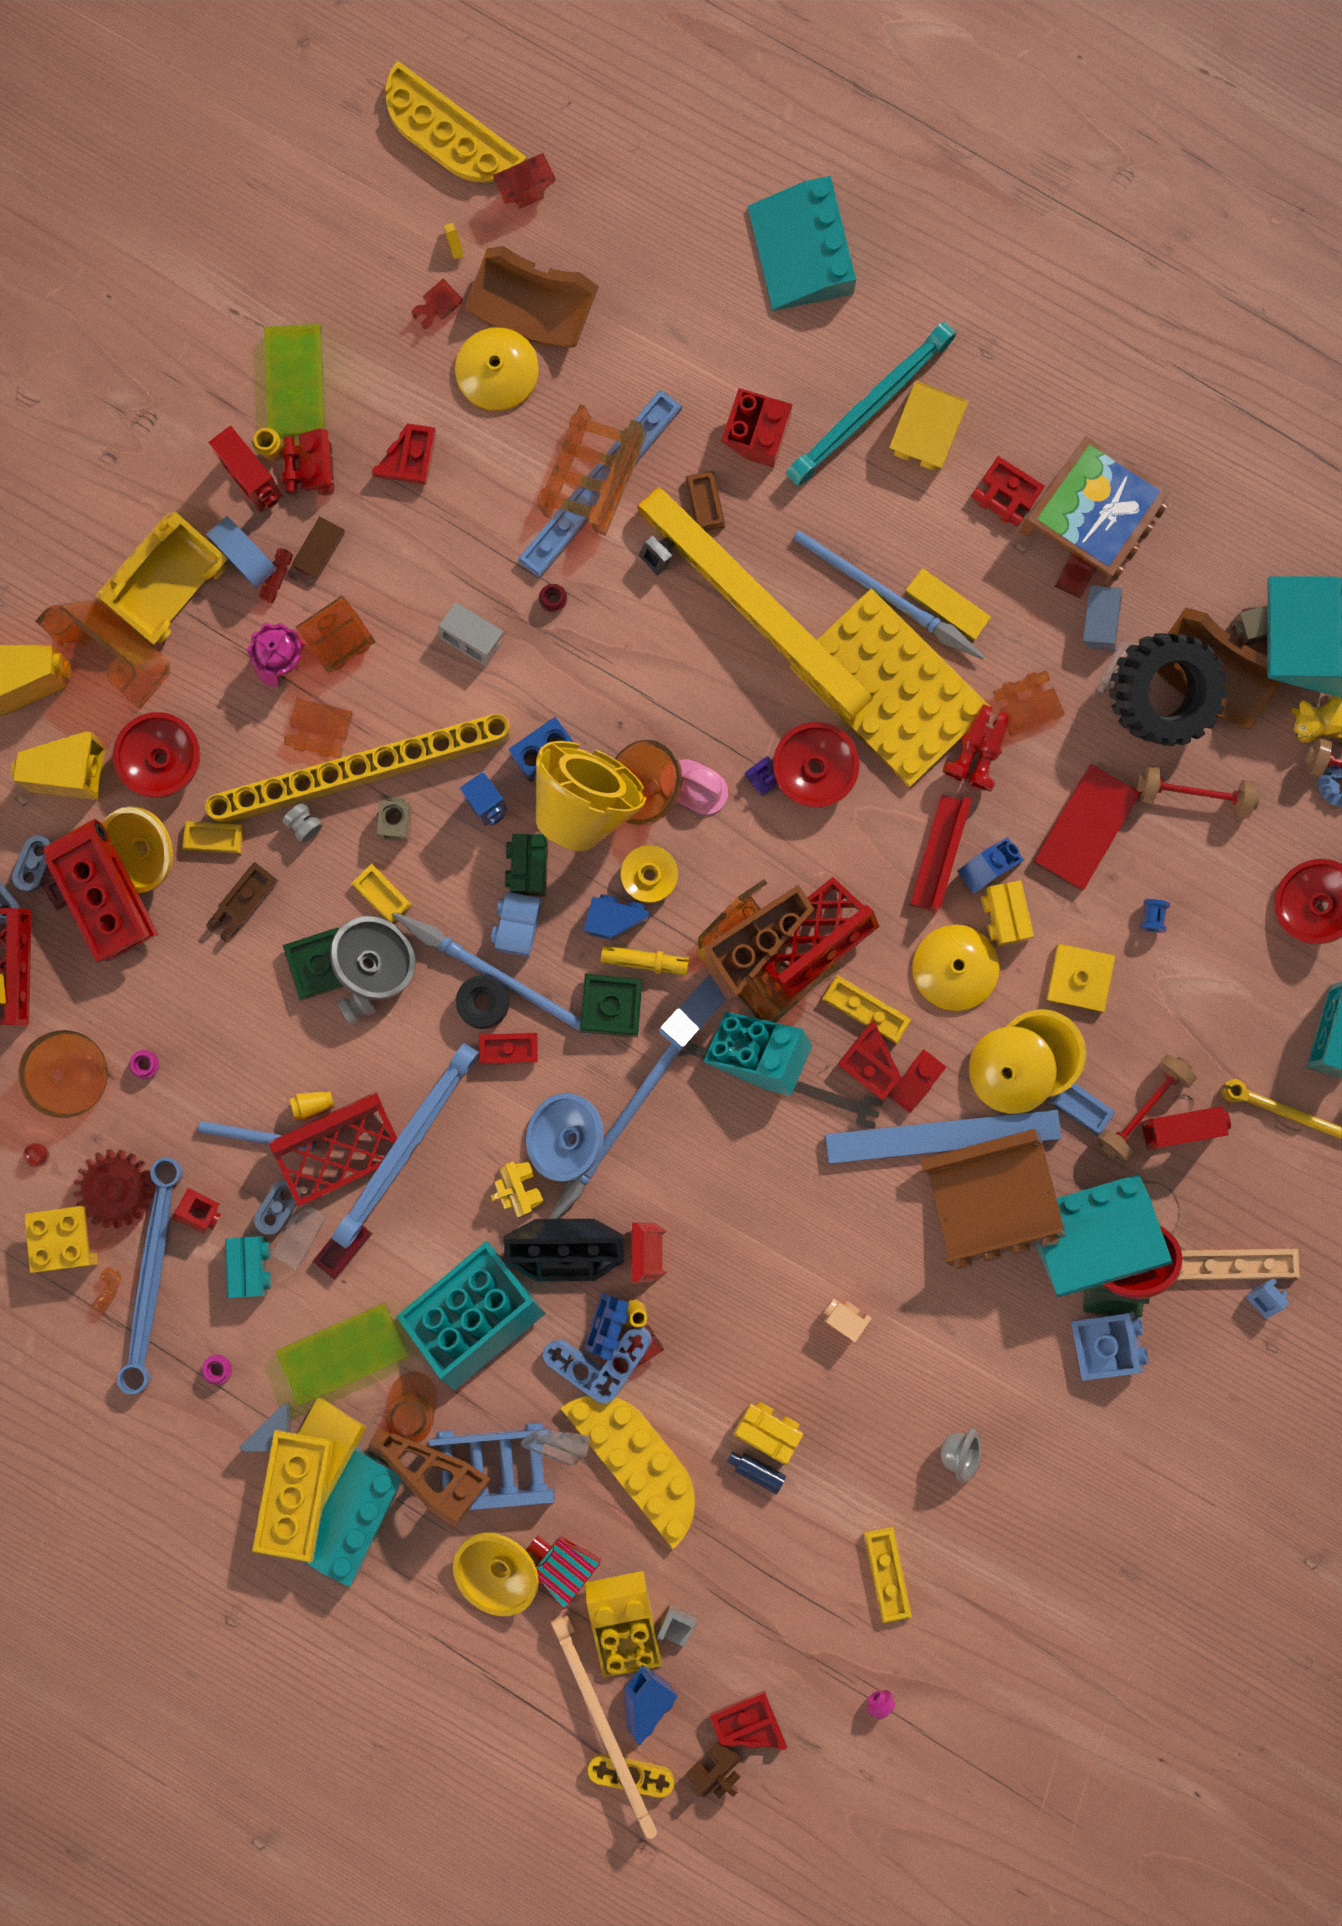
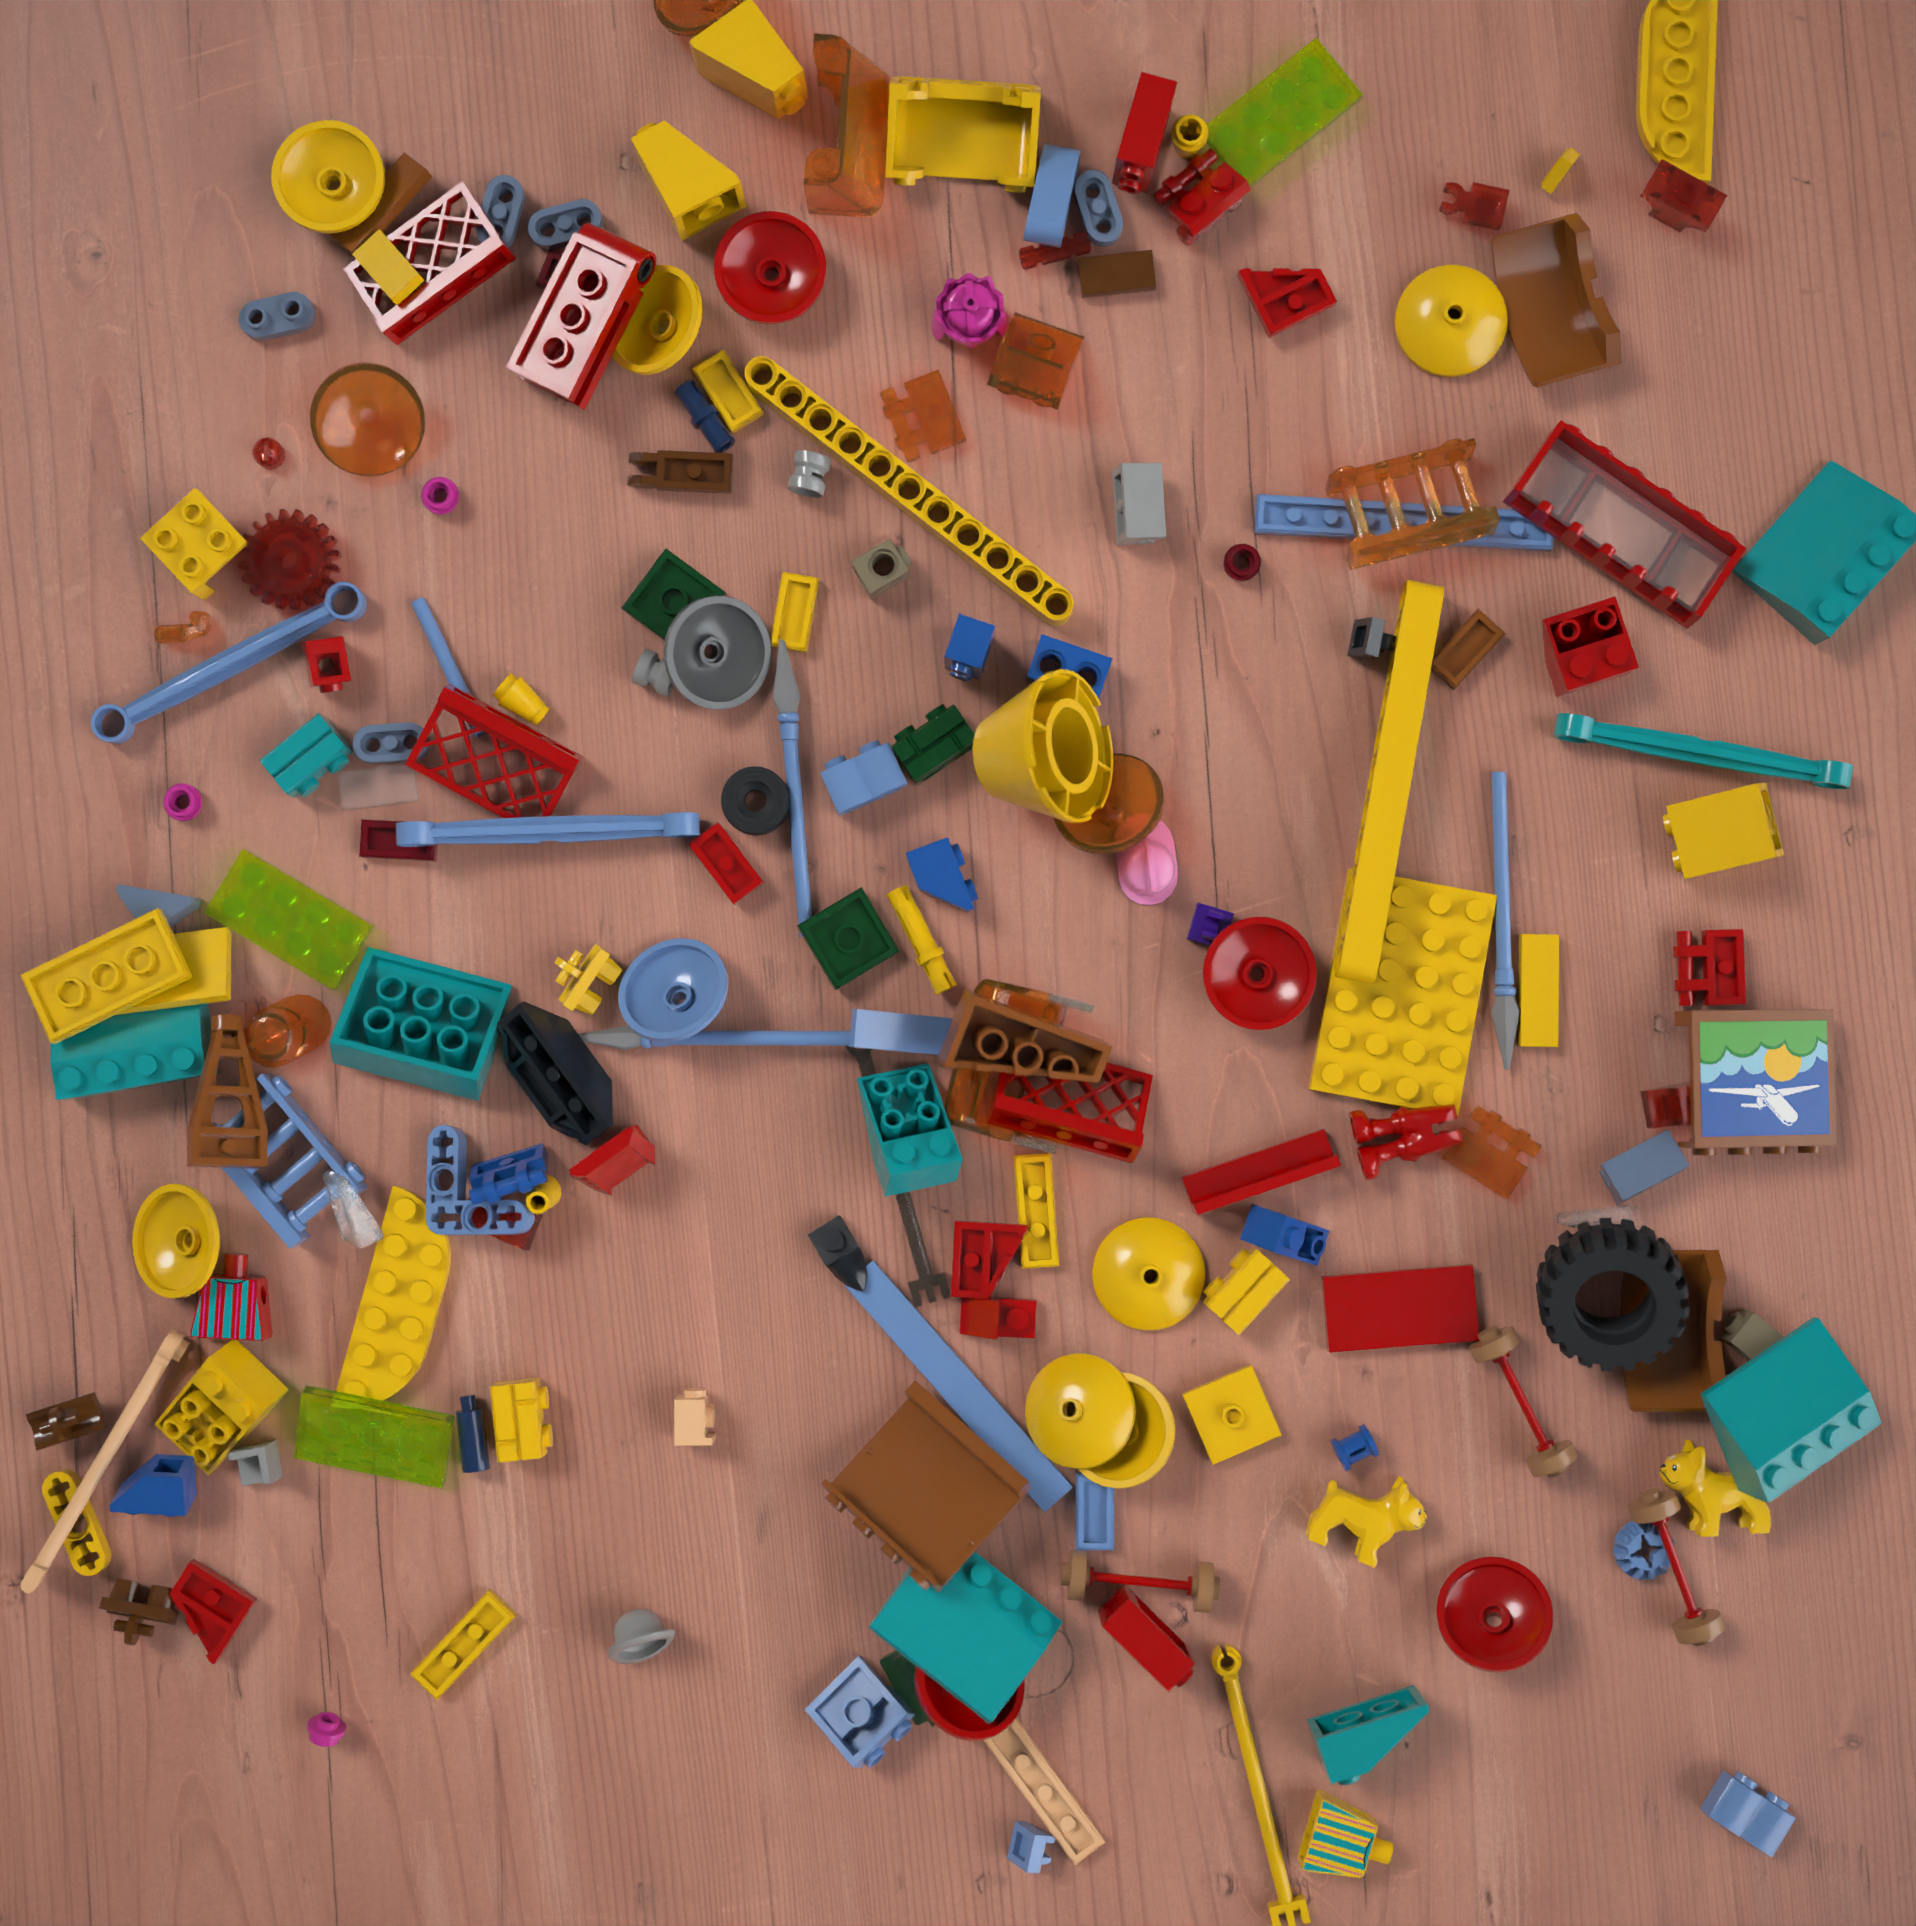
camera: 50 degrees right, 5 degrees up
yellow dish [621,845,678,903] -> none
none -> reddish brown hips [26,1392,106,1451]
none -> clear neon green plate [294,1385,455,1489]
none -> dark blue pin [674,380,735,453]
none -> black plate [808,1215,867,1292]
none -> sand blue plate [1074,170,1123,247]
none -> yellow animal [1306,1476,1427,1568]
none -> window [1503,420,1746,629]

